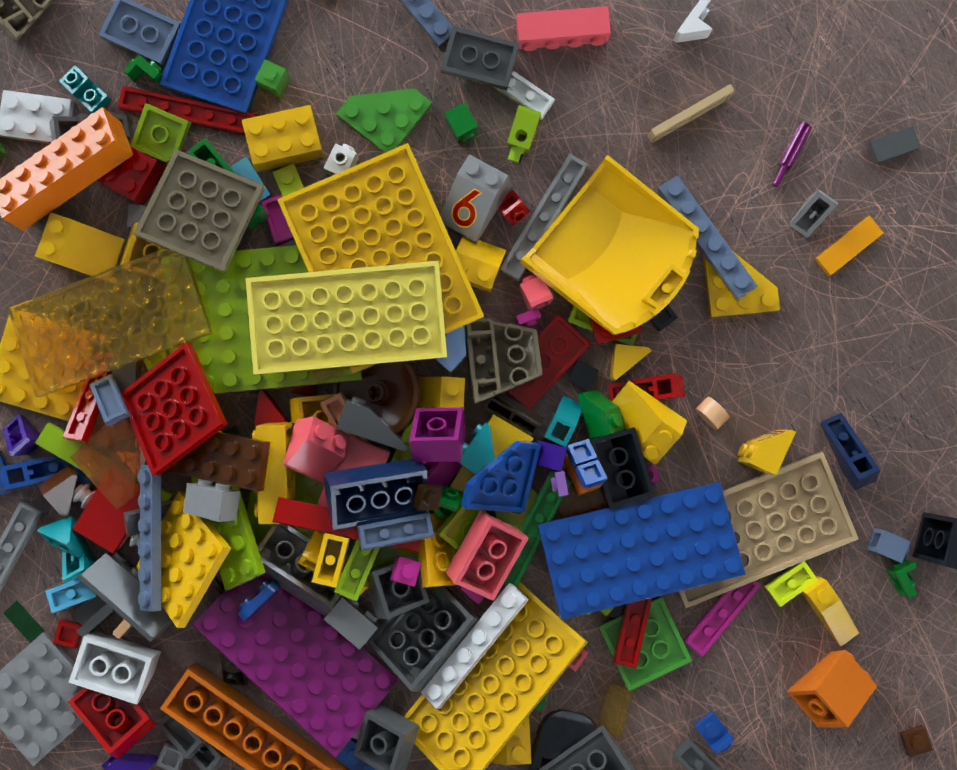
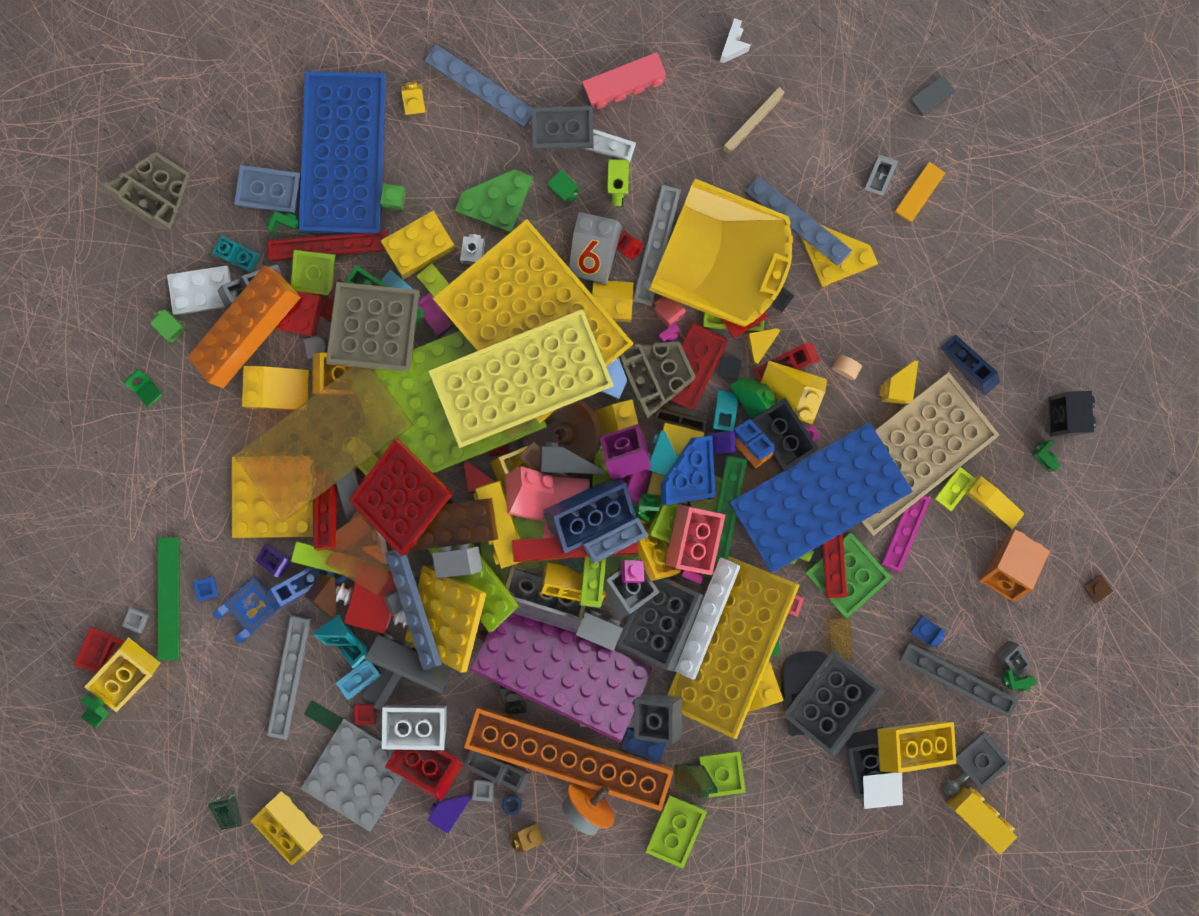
camera: 15 degrees left, 0 degrees up
sand blue tile [89,374,130,427] -> none
light nougat tile [113,619,133,639] -> none
blue plate [238,580,280,621] -> none
yellow slope [312,533,350,588] -> none
dark brown plate [413,484,443,511] -> none
medium lavender plate [550,471,569,496] -> none
magenta axle [772,122,812,187] -> none
sand blue brick [867,528,911,563] -> none

